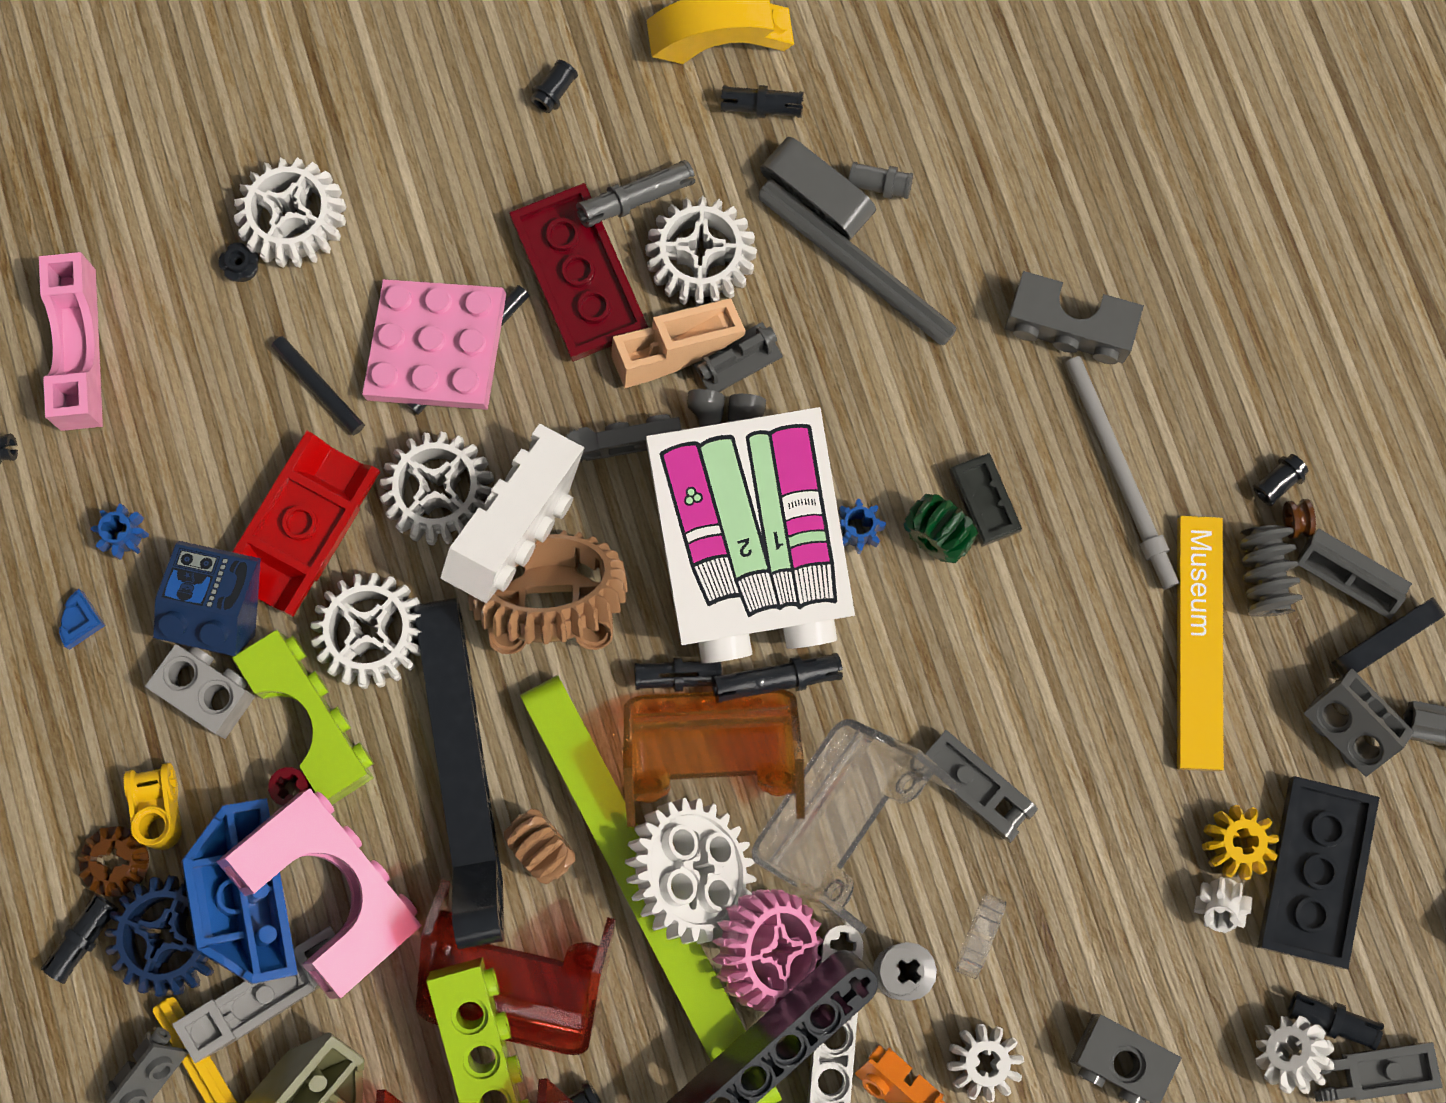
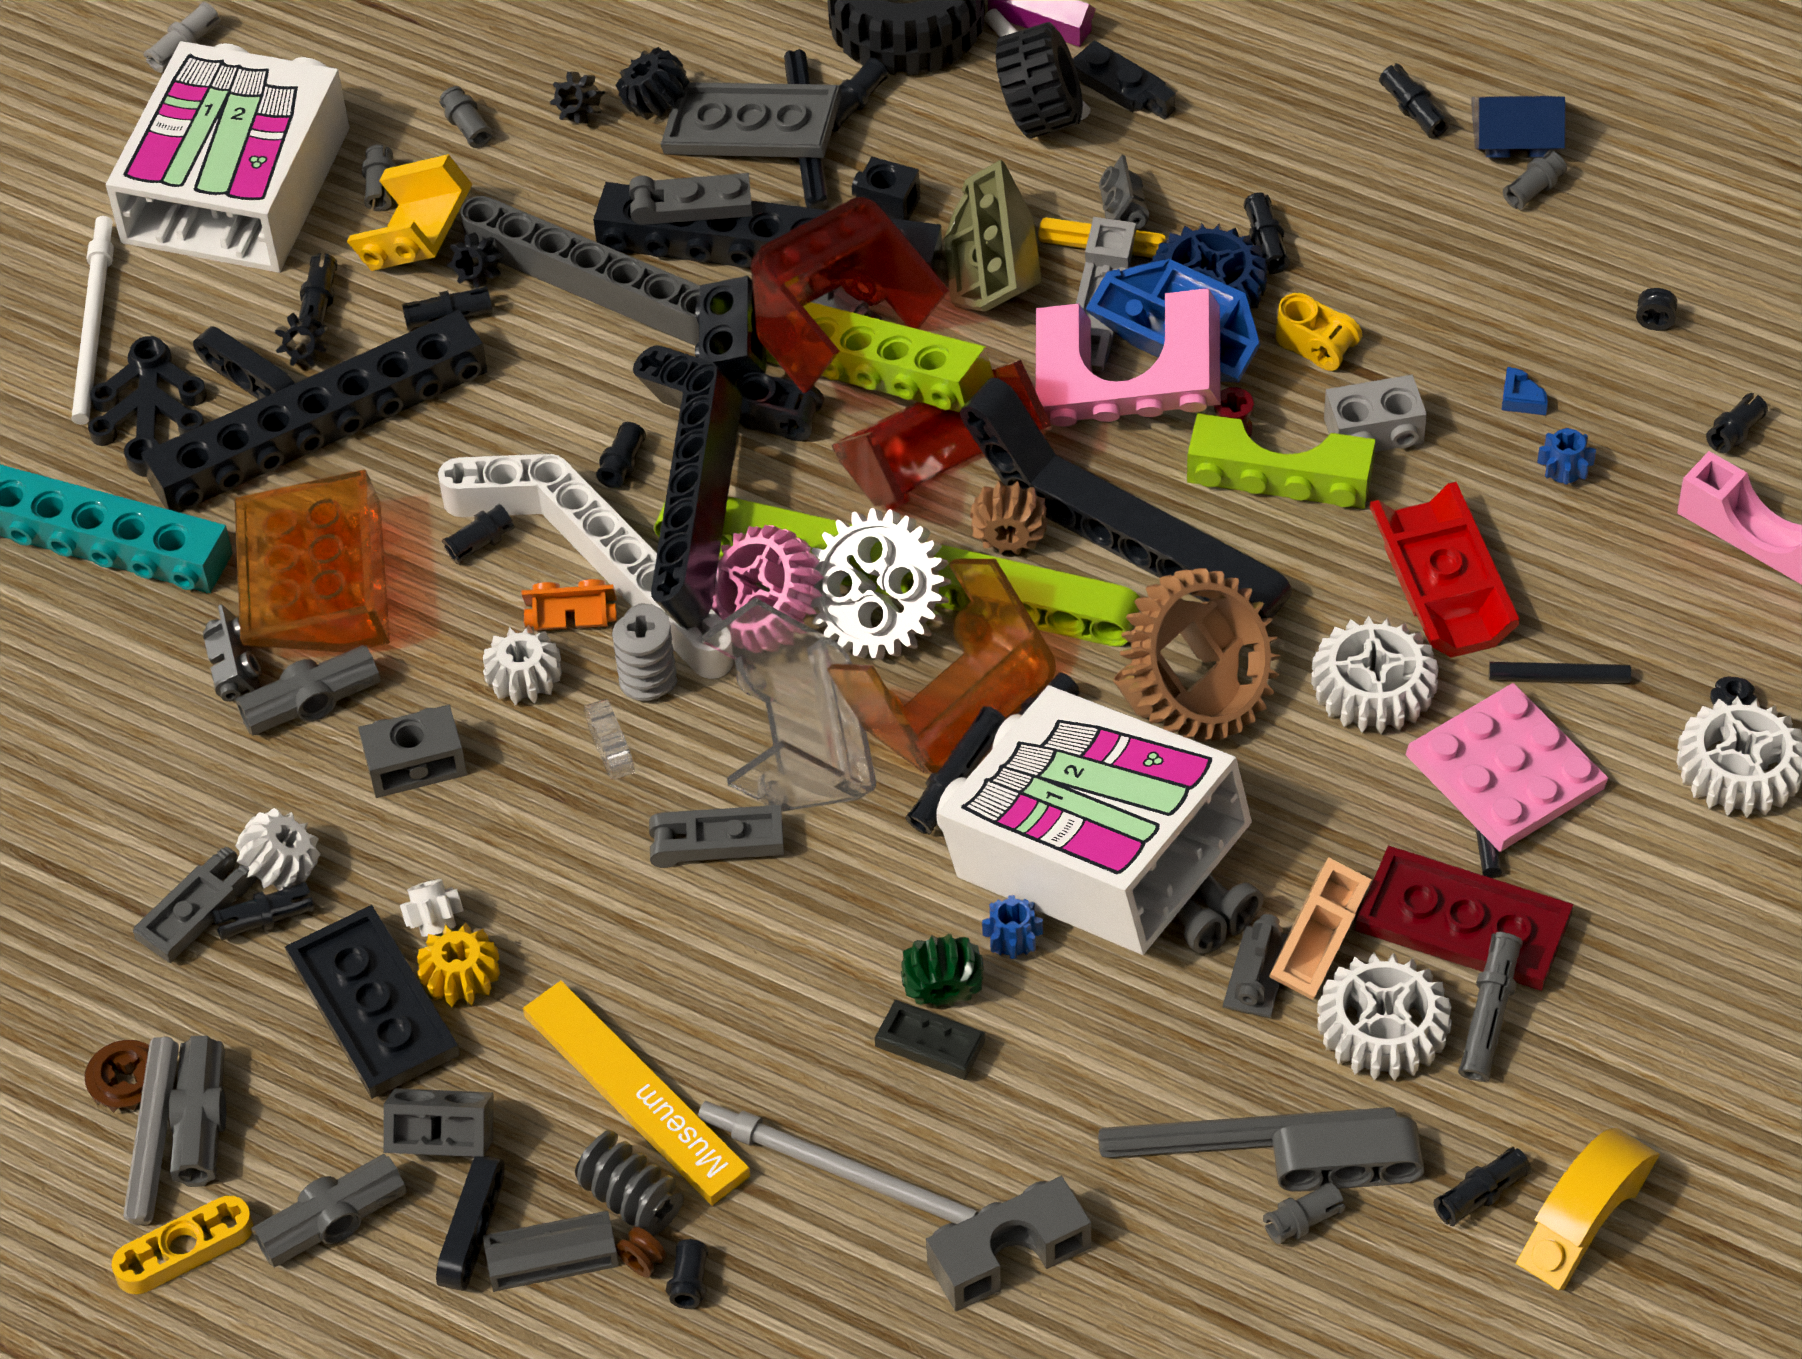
camera: 140 degrees right, 25 degrees down
reddish brown gear [77,826,149,897] -> none
dark blue slope [153,541,261,656] -> none
white gear [310,573,421,689] -> none
white wedge [440,424,584,603] -> none
black pin [530,59,578,113] -> none
dark grey hinge [566,414,682,462] -> none

